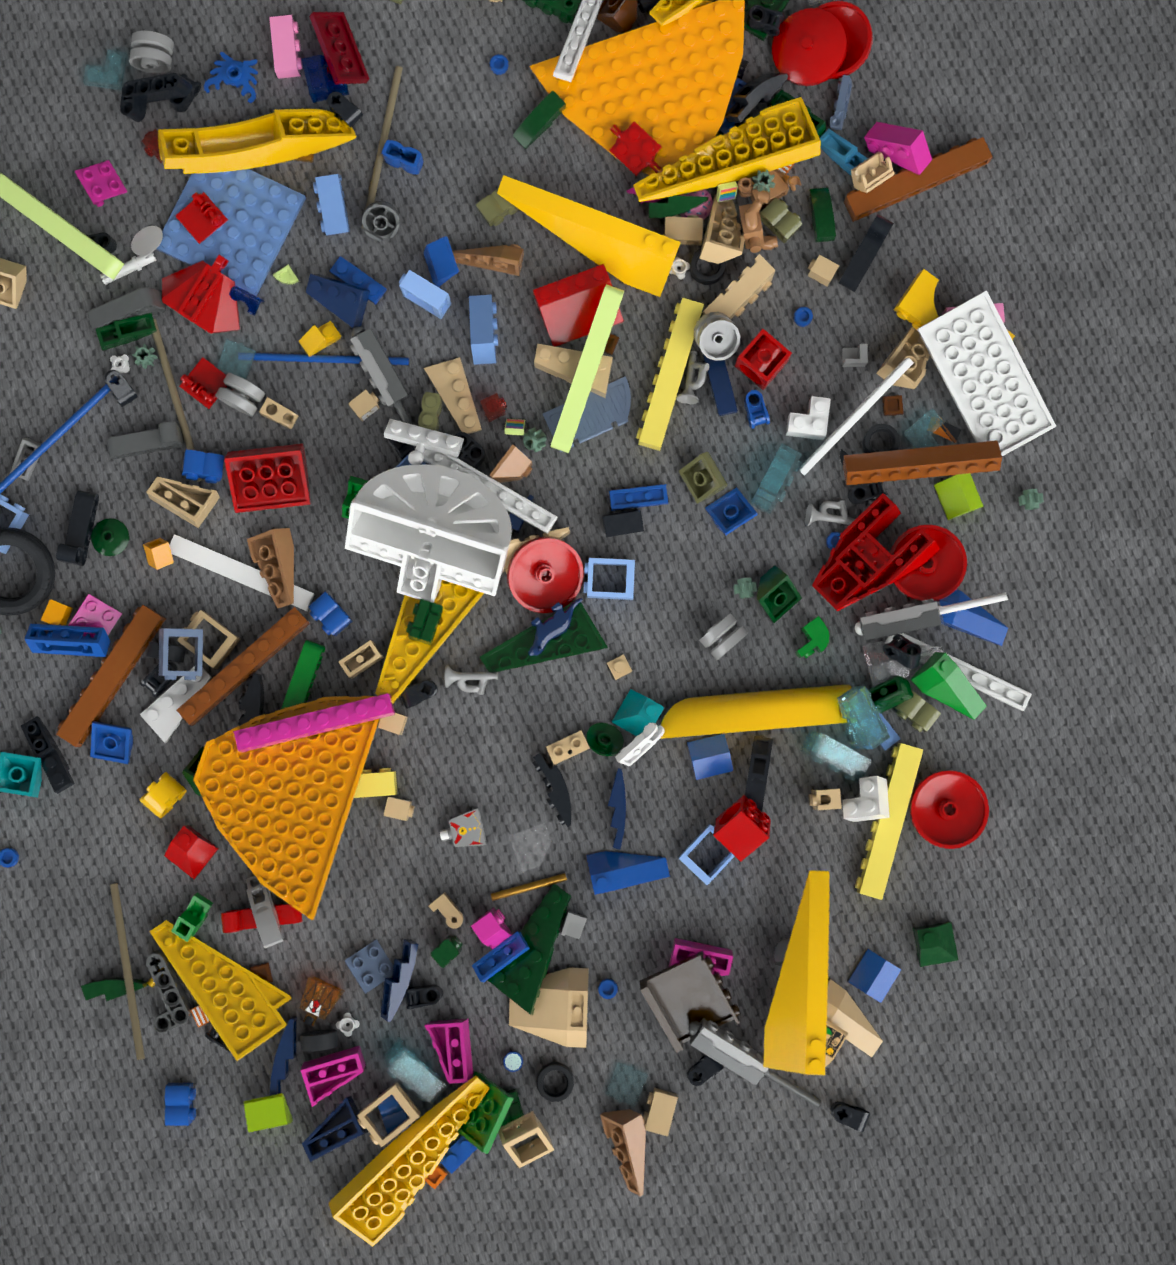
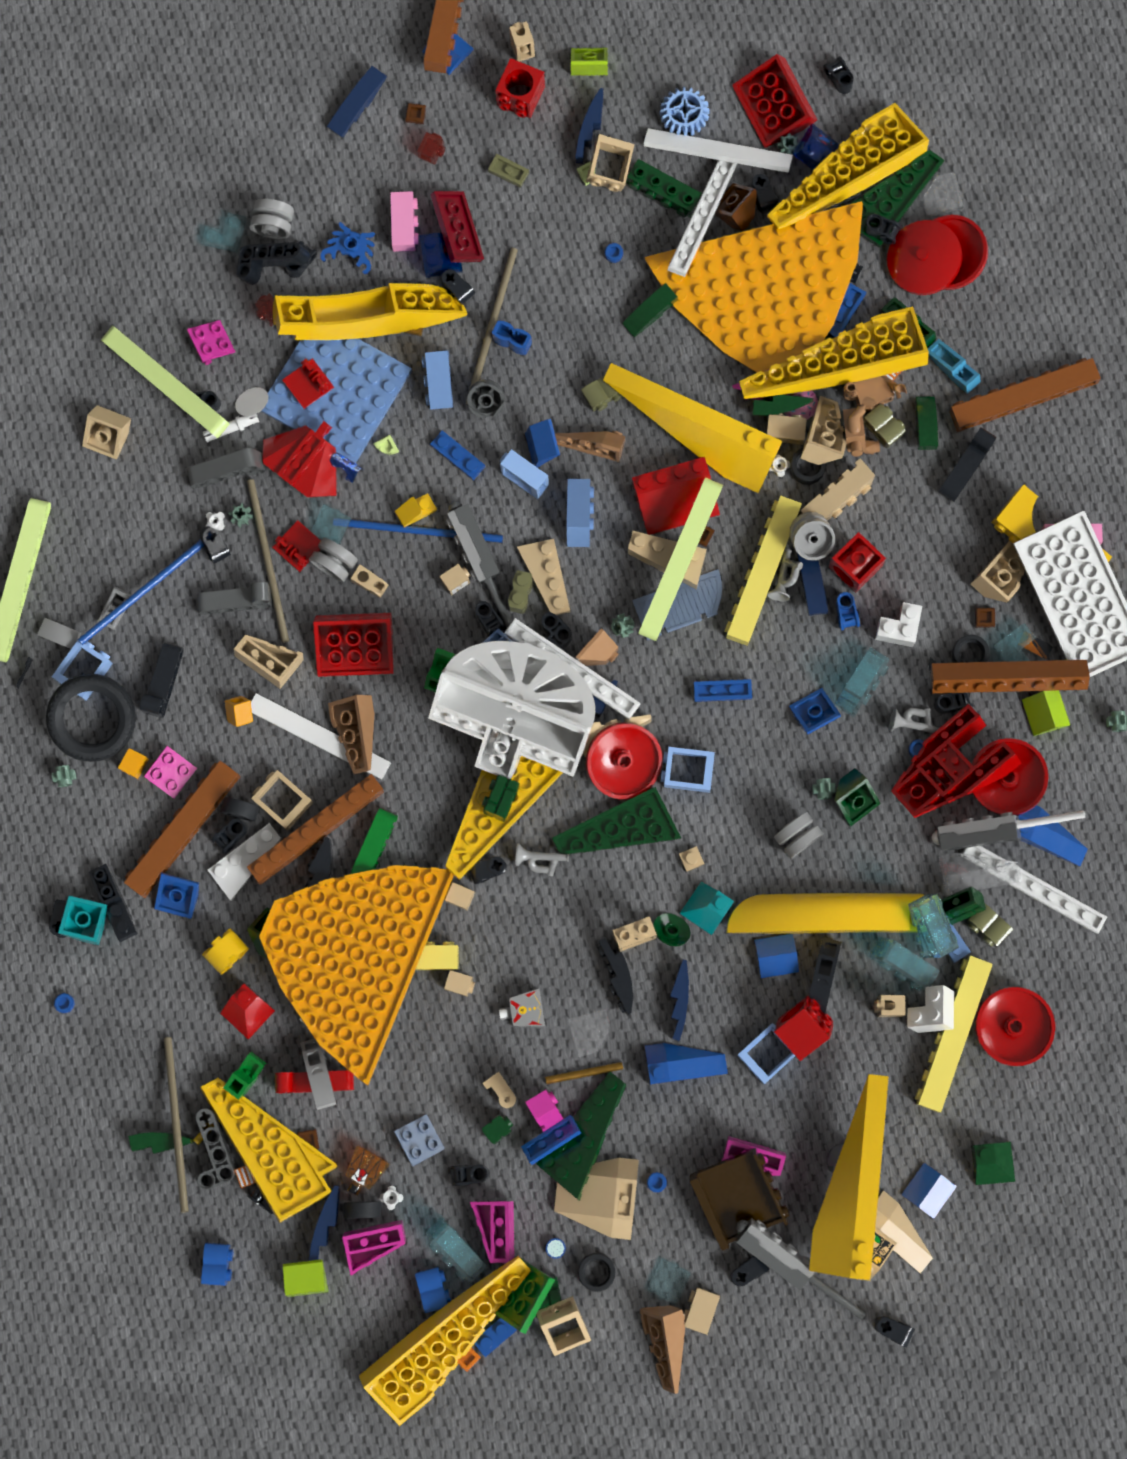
camera: 10 degrees right, 5 degrees down
blue brick [25,624,111,657] -> none
dark green dish [91,518,129,556] -> none
dark green slope [96,313,157,351] -> none
sand blue window [159,628,203,680] -> none
blue brick [182,450,224,483] -> none
dark pink brick [234,693,395,752] -> none
dark blue wedge [302,1096,368,1162] -> none
dark blue wedge [306,274,370,328] -> none
blue brick [308,591,353,636] -> none
tan brick [339,640,384,679] -> none
tan window [357,1082,421,1147] -> none
dark blue slope [380,939,418,1022] -> none
white plate [384,419,464,465] -> none
clear red brick [480,393,507,422] -> none
tile [505,419,525,435] -> none
dark blue animal [528,598,583,656] -> none
light grey panel [561,911,587,939] -> none
black hinge [603,510,644,537] -> none
red plate [609,121,663,177] -> none
white hinge [615,722,664,766] -> none
olive brick [679,452,728,504] -> none
tile [716,181,738,202] -> none
black slope [725,73,789,123] -> none
sand green gear [752,170,775,192] -> none
blue tile [793,307,813,327] -> none
green brick [795,616,829,658] -> none
white tile [798,358,914,476] -> none
tan brick [807,255,839,287] -> none
sand blue hinge [830,75,852,130] -> none
light grey panel [842,344,868,367] -> none
tan hinge [851,152,895,193] -> none
dark pink wedge [864,122,932,175] -> none
black piece [883,634,921,669] -> none
green wedge [910,652,987,720] -> none

